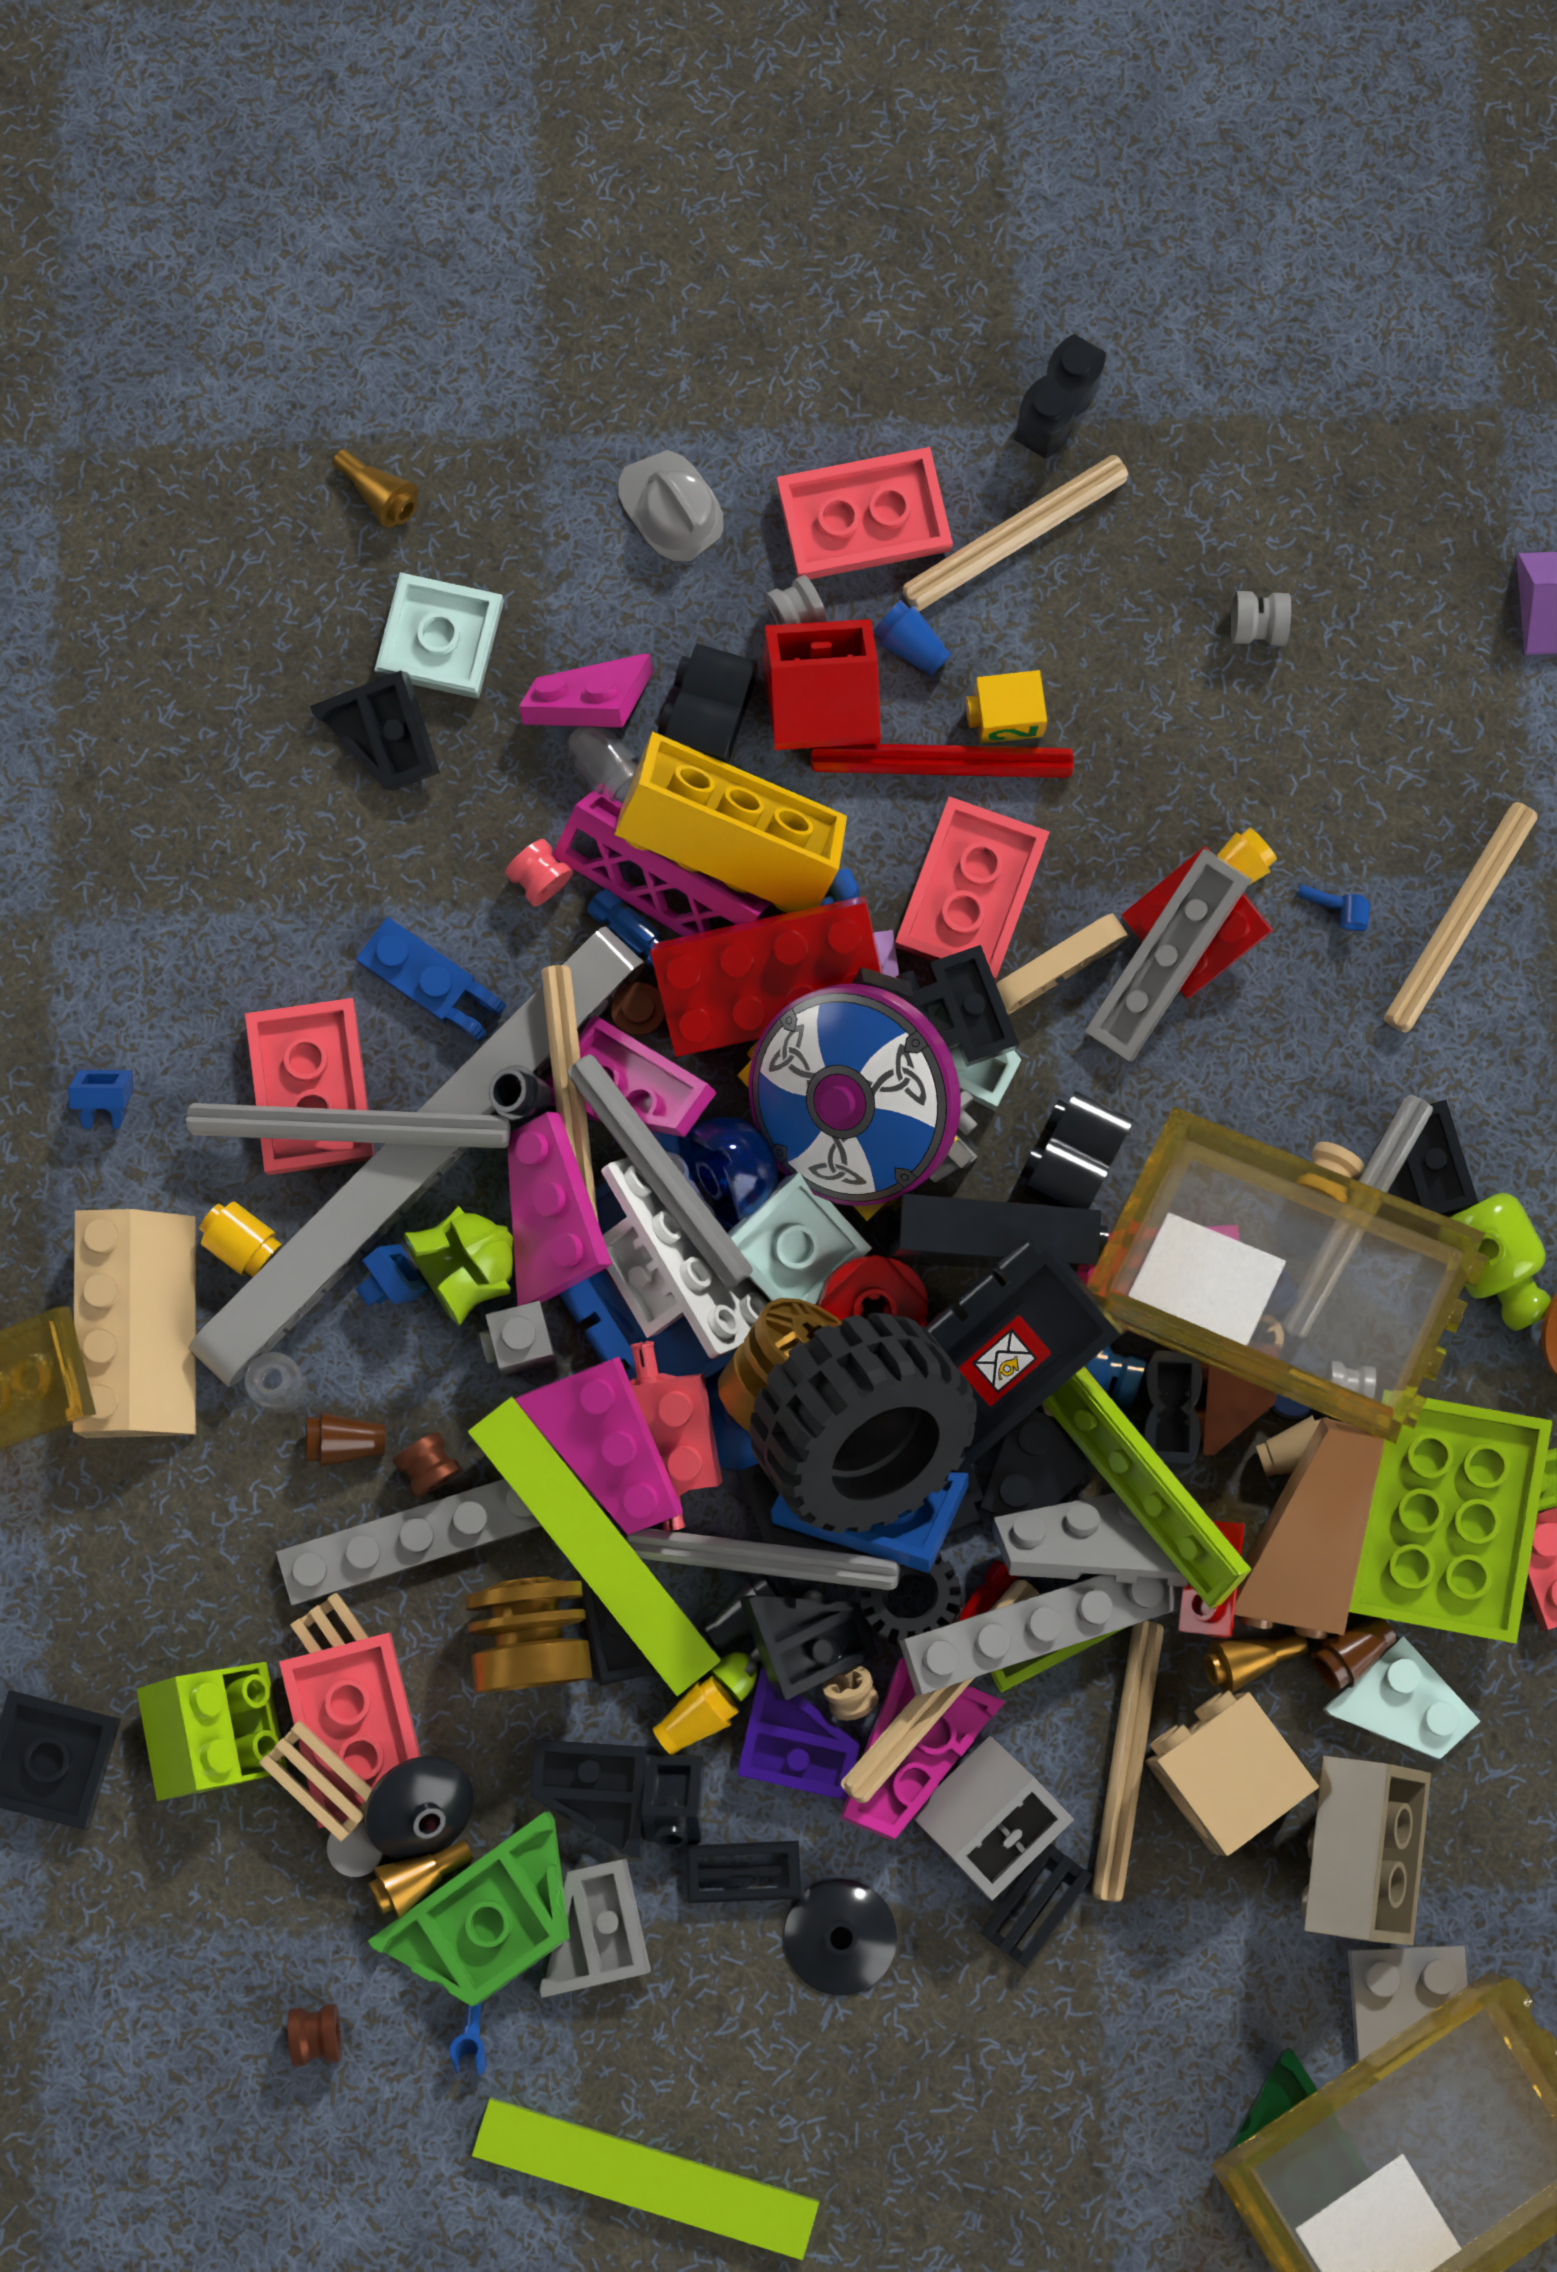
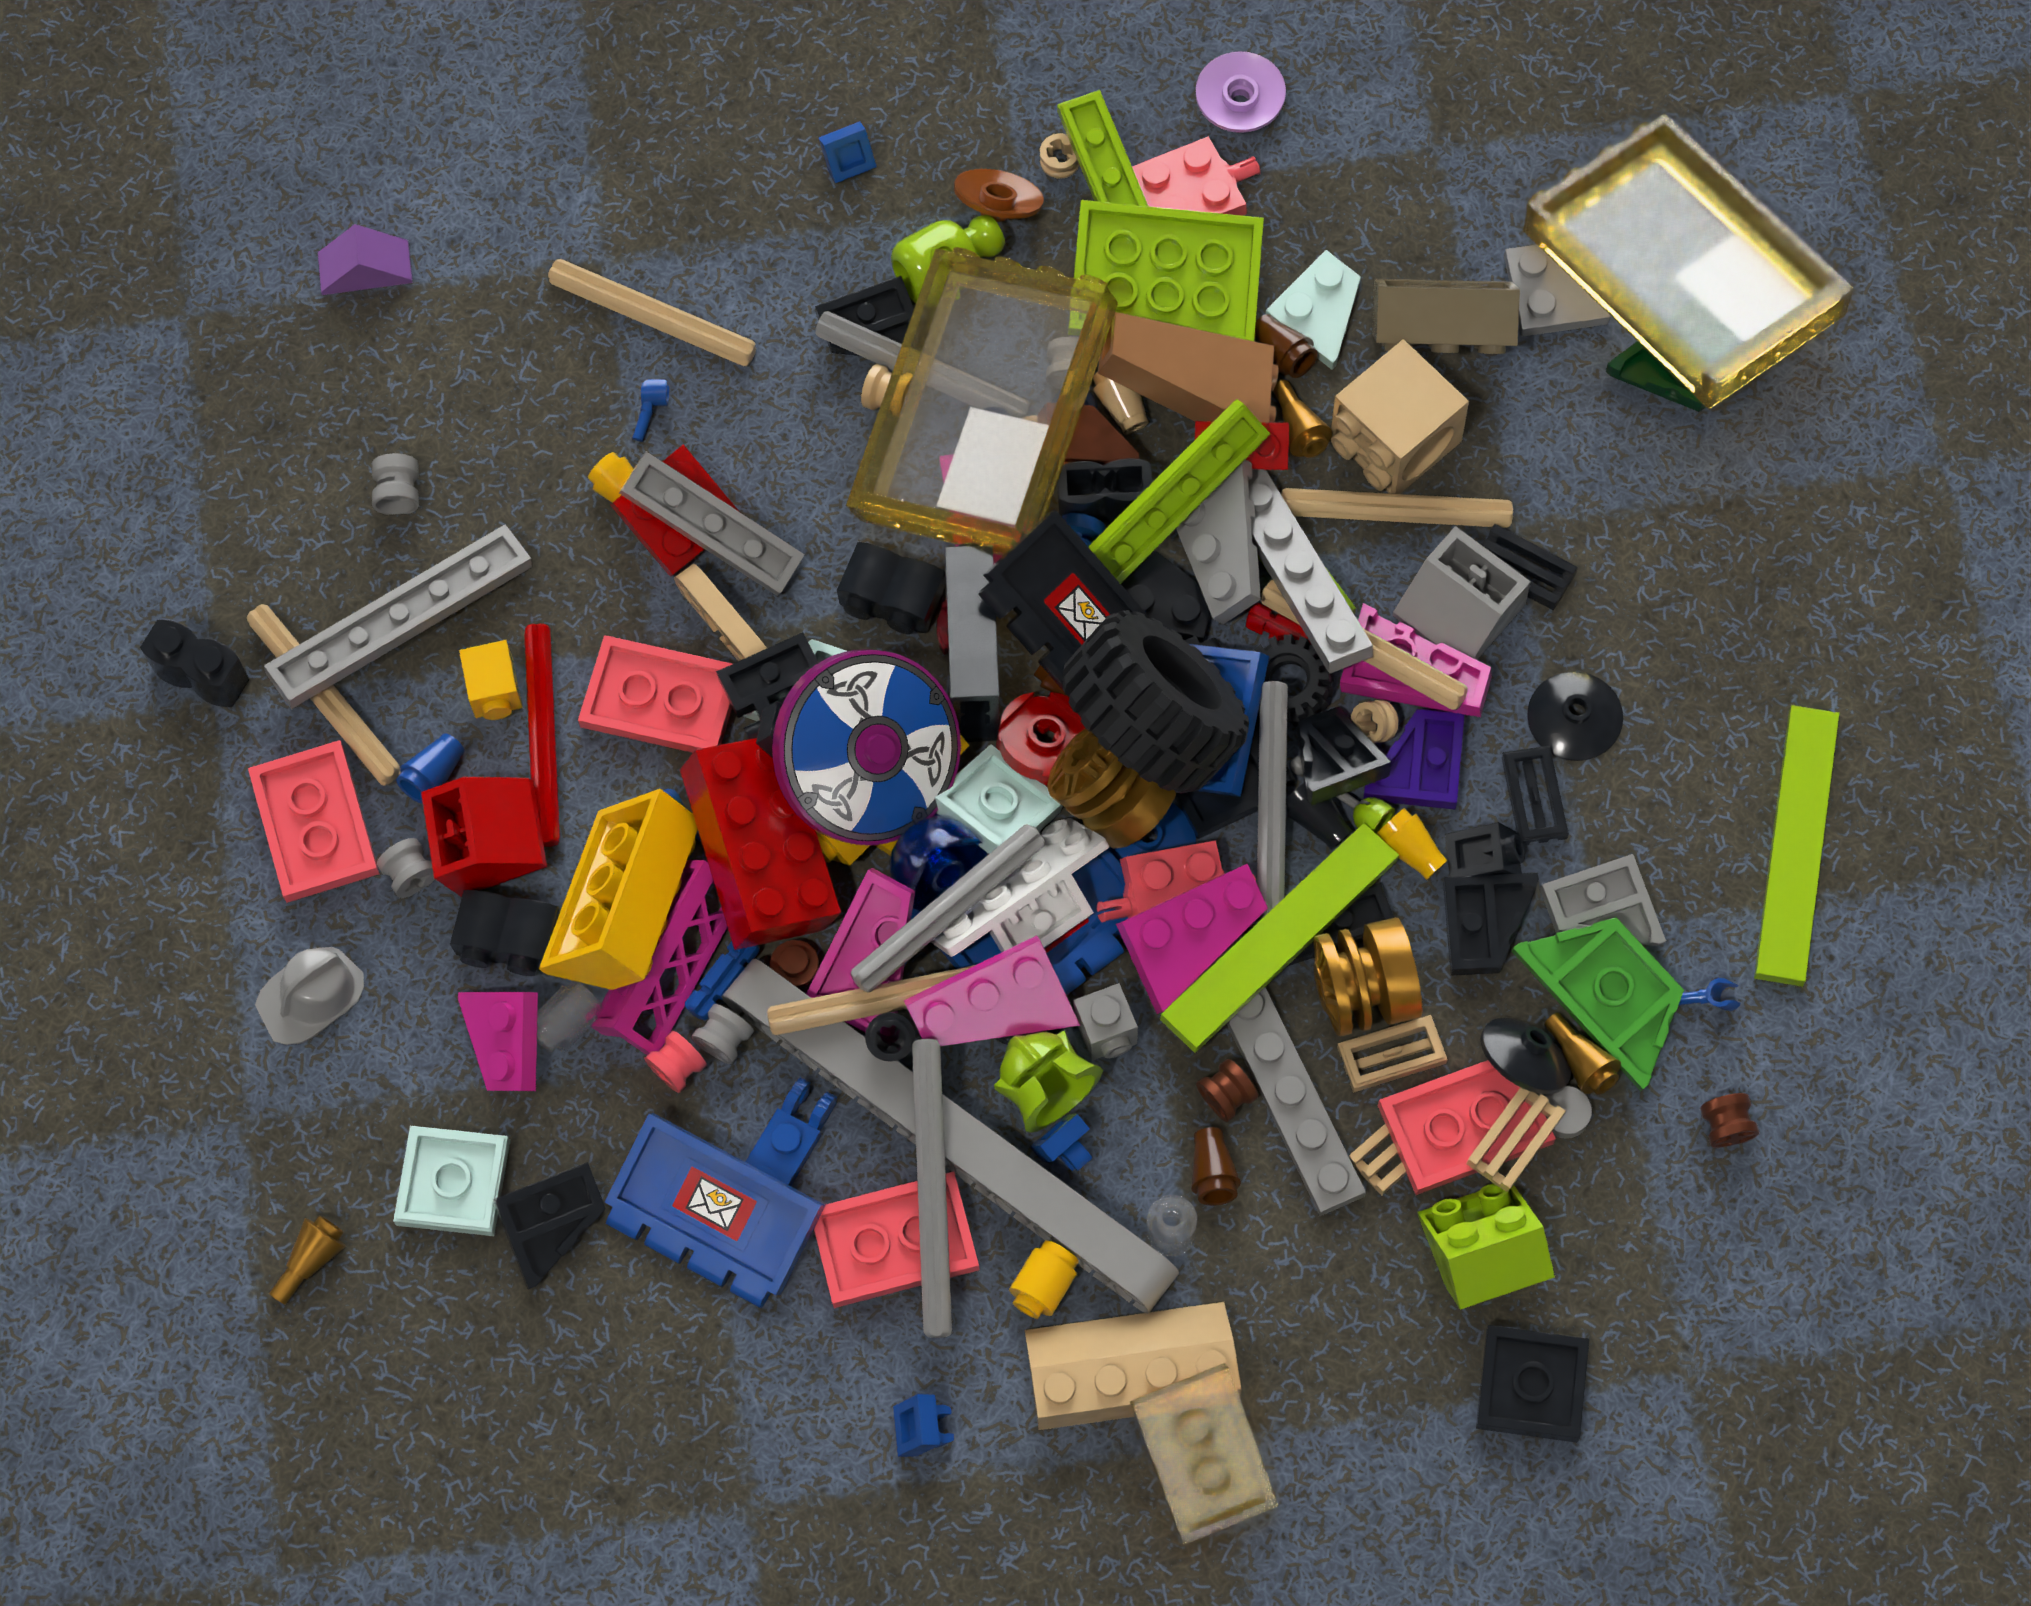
camera: 90 degrees left, 10 degrees down
none -> light grey plate [264,524,532,709]
none -> blue hinge [605,1113,826,1308]
none -> light grey wheel [691,1004,754,1064]
none -> tan tile [1337,1015,1448,1093]

